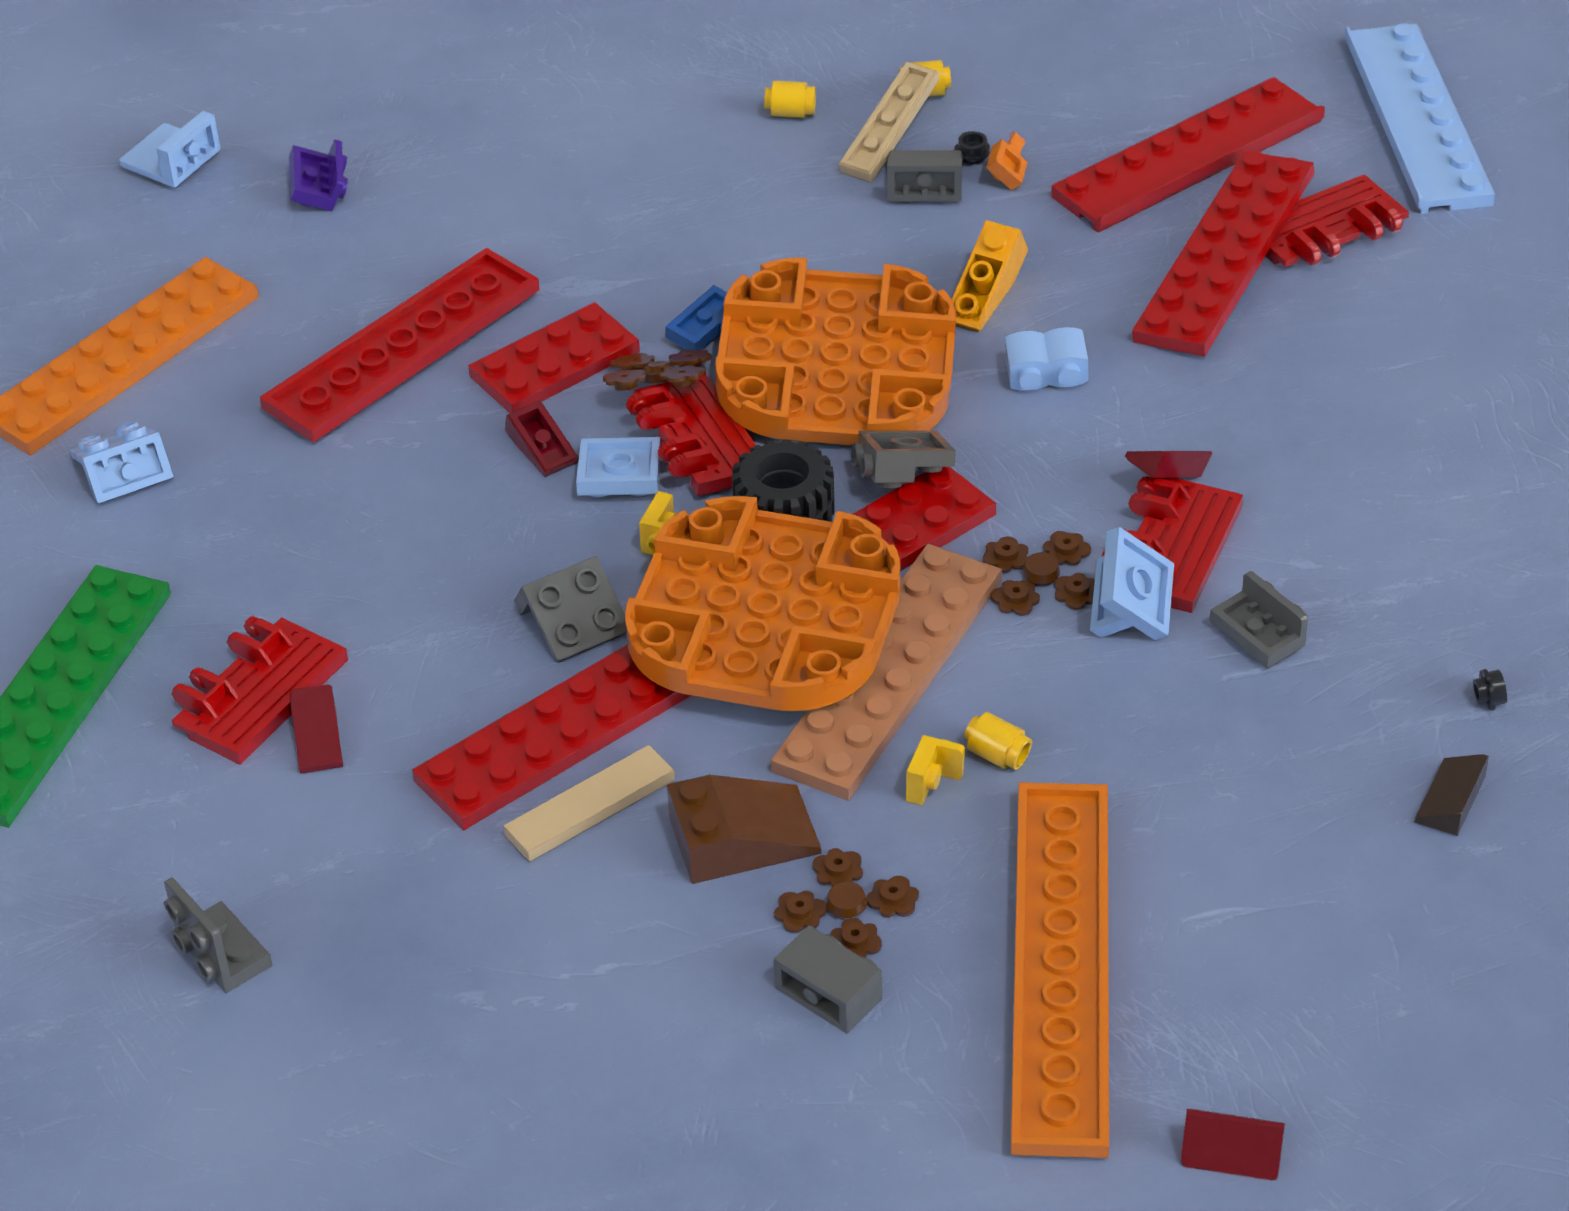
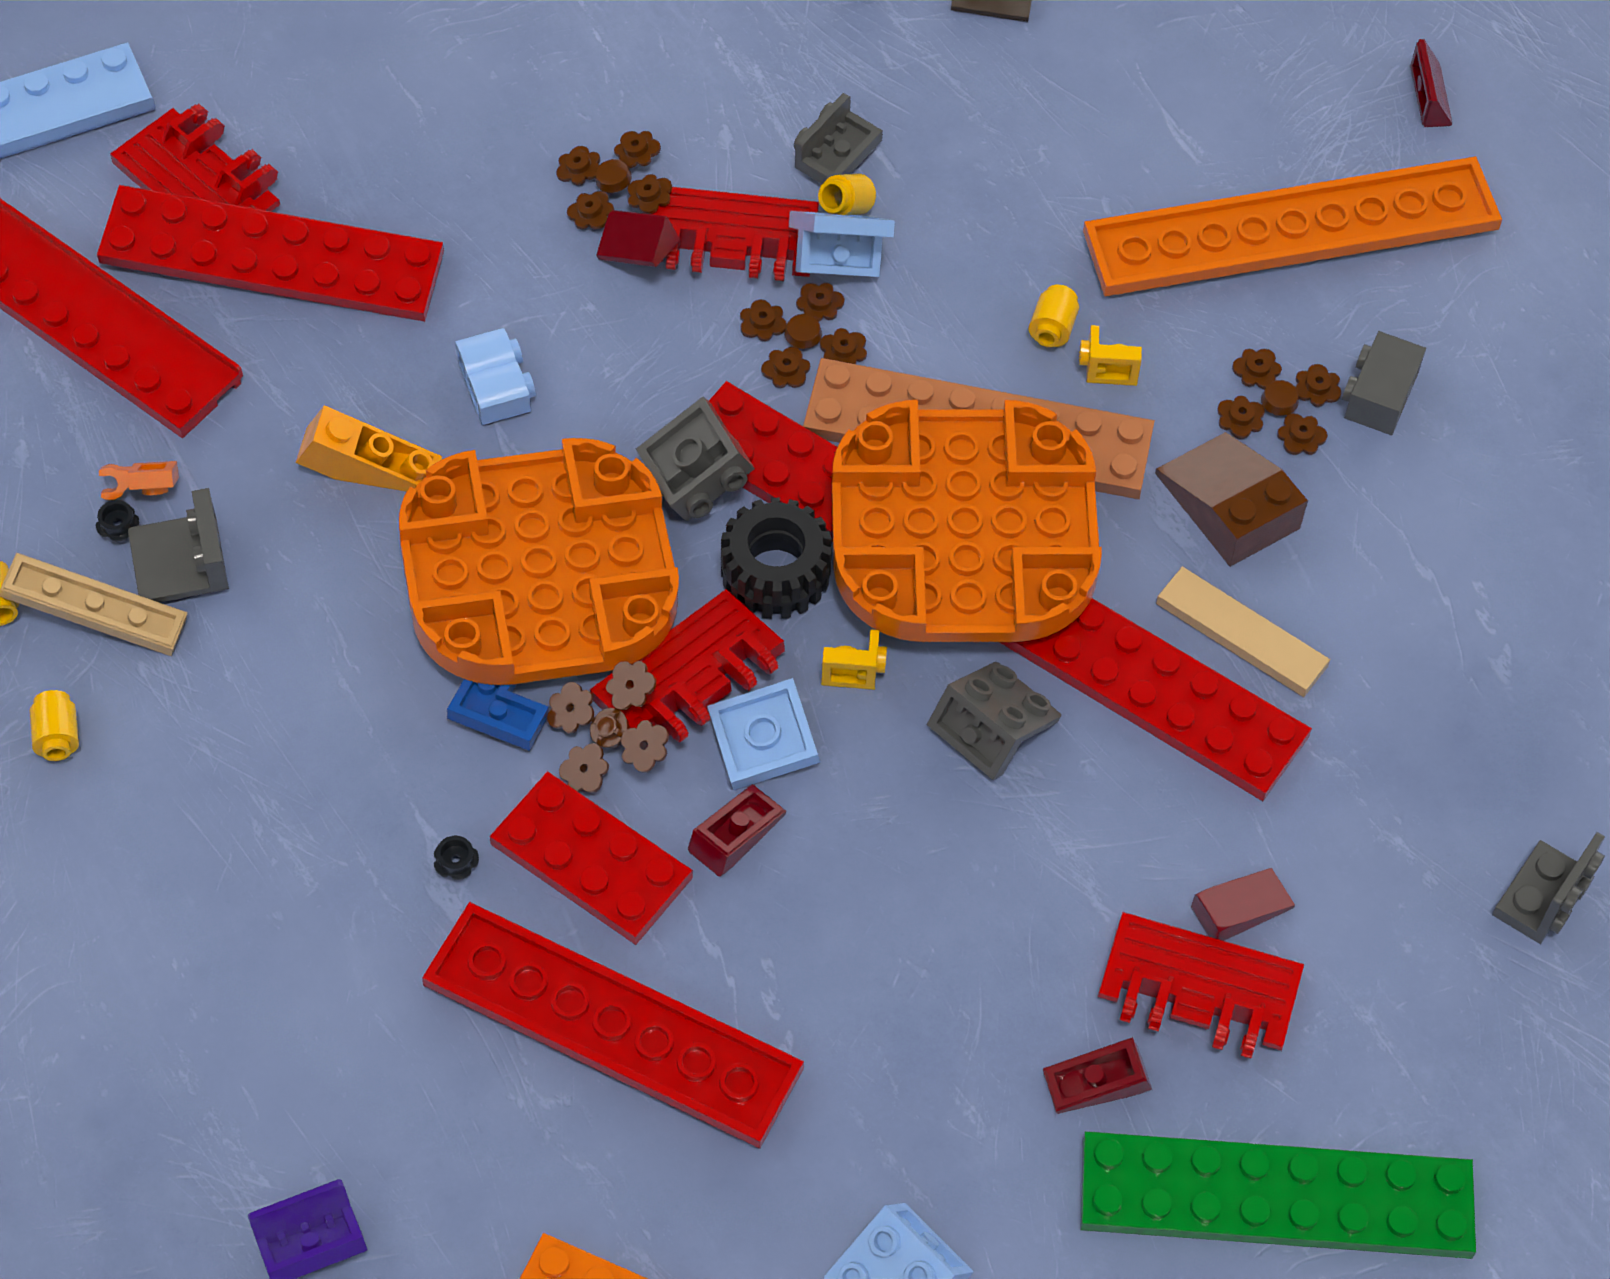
camera: 110 degrees left, 15 degrees up
none -> black plate [434,835,479,880]
none -> reddish brown plant [556,131,673,229]
none -> yellow brick [818,173,876,215]
none -> dark red slope [1043,1037,1152,1114]

